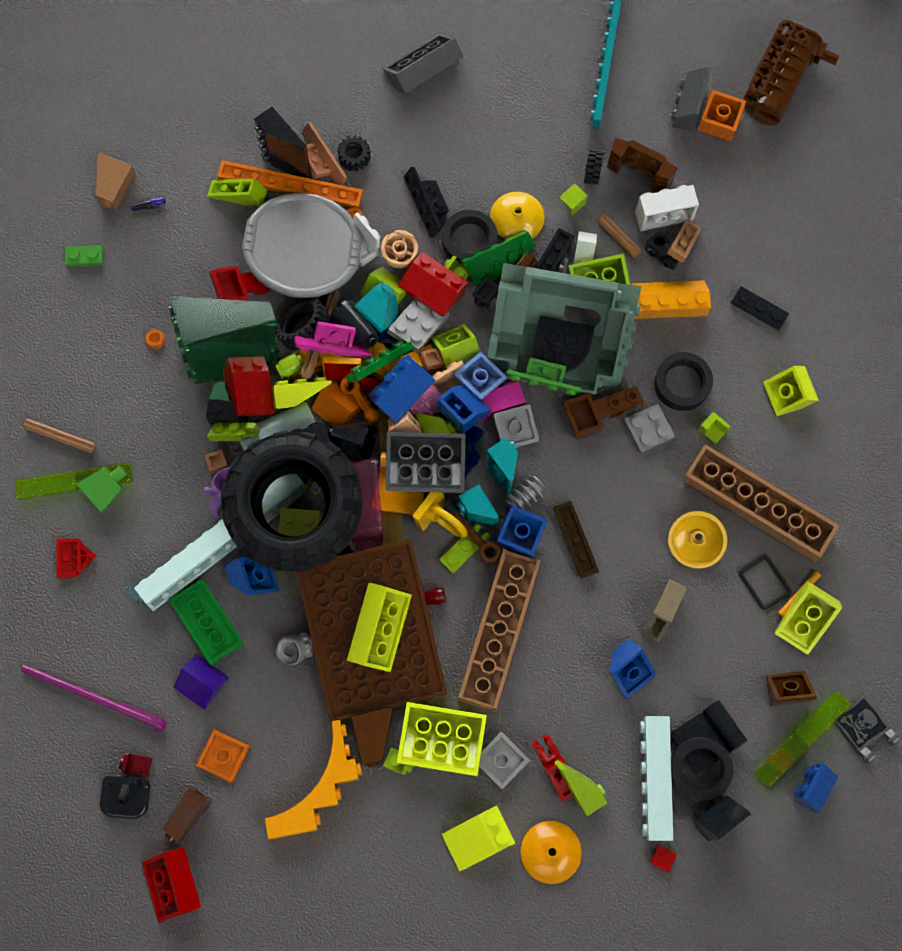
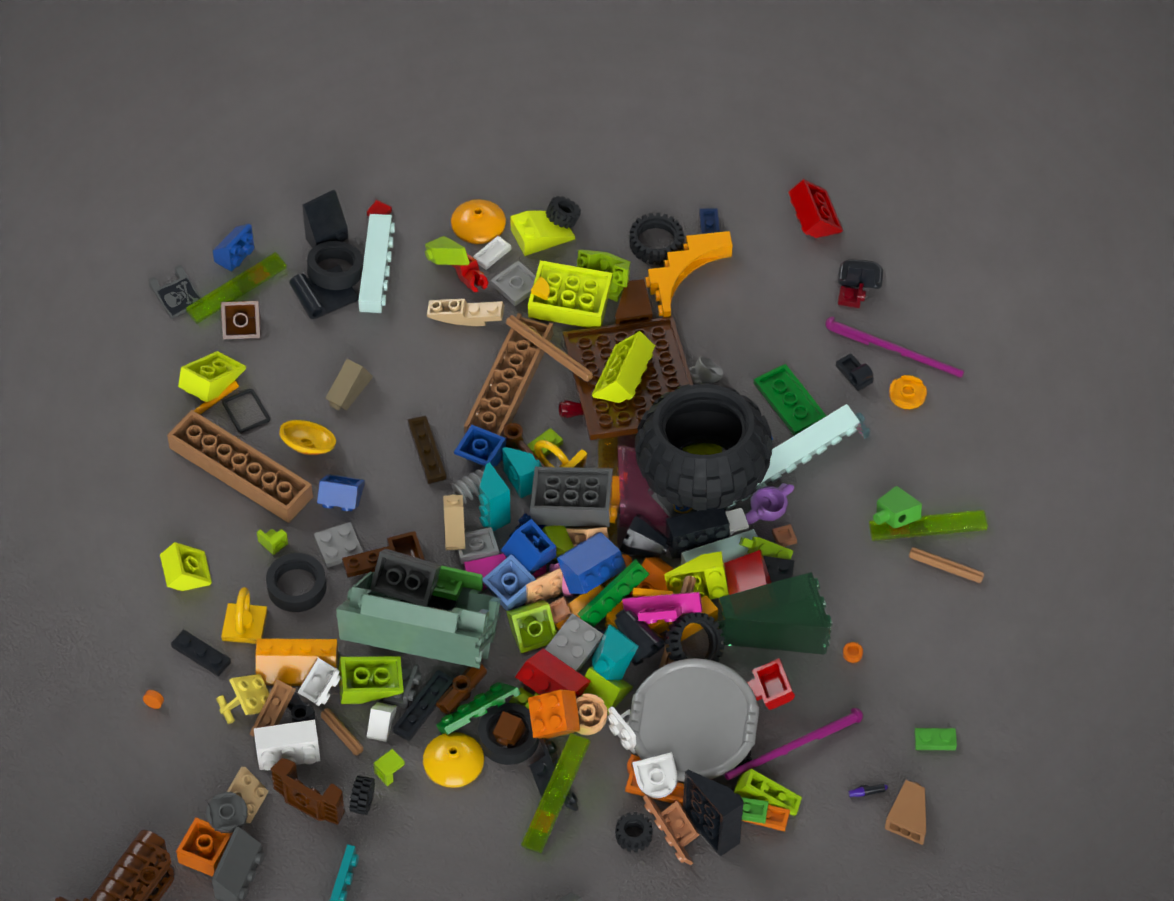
camera: 175 degrees left, 20 degrees down
red slope [56,538,97,578] -> none
reddish brown slope [162,787,212,843] -> none
dark purple slope [173,655,229,710] -> none
orange tile [196,729,251,783] -> none
lime brick [275,353,304,379] -> none
black bracket [472,276,499,308] -> none
blue slope [610,638,657,699] -> none
none -> orange tile [143,690,164,709]
none -> dark grey tile [206,792,248,833]
none -> light yellow plate [216,674,269,724]
none -> yellow tile [221,587,268,644]
none -> tan bracket [227,767,268,823]
none -> white bracket [297,658,341,706]
none -> slope [317,474,365,511]
none -> dark grey slope [370,549,442,606]
none -> tan slope [427,299,504,326]
none -> tan slope [443,495,465,550]
none -> white tile [473,236,511,270]
none -> reddish brown slope [493,711,527,746]
none -> medium nougat axle [506,315,593,382]
none -> clear neon green tile [521,733,590,854]
none -> orange brick [528,690,580,739]
none -> yellow tile [531,277,550,300]
none -> black tyre [546,196,581,229]
none -> lime slope [577,250,631,287]
none -> black tyre [629,213,684,265]
none -> white tile [632,752,678,798]
none -> dark blue plate [699,208,720,234]
none -> magenta bar [724,708,863,780]
none -> bright green plate [741,797,769,824]
none -> black plate [836,354,874,391]
none -> light orange tile [889,375,927,409]

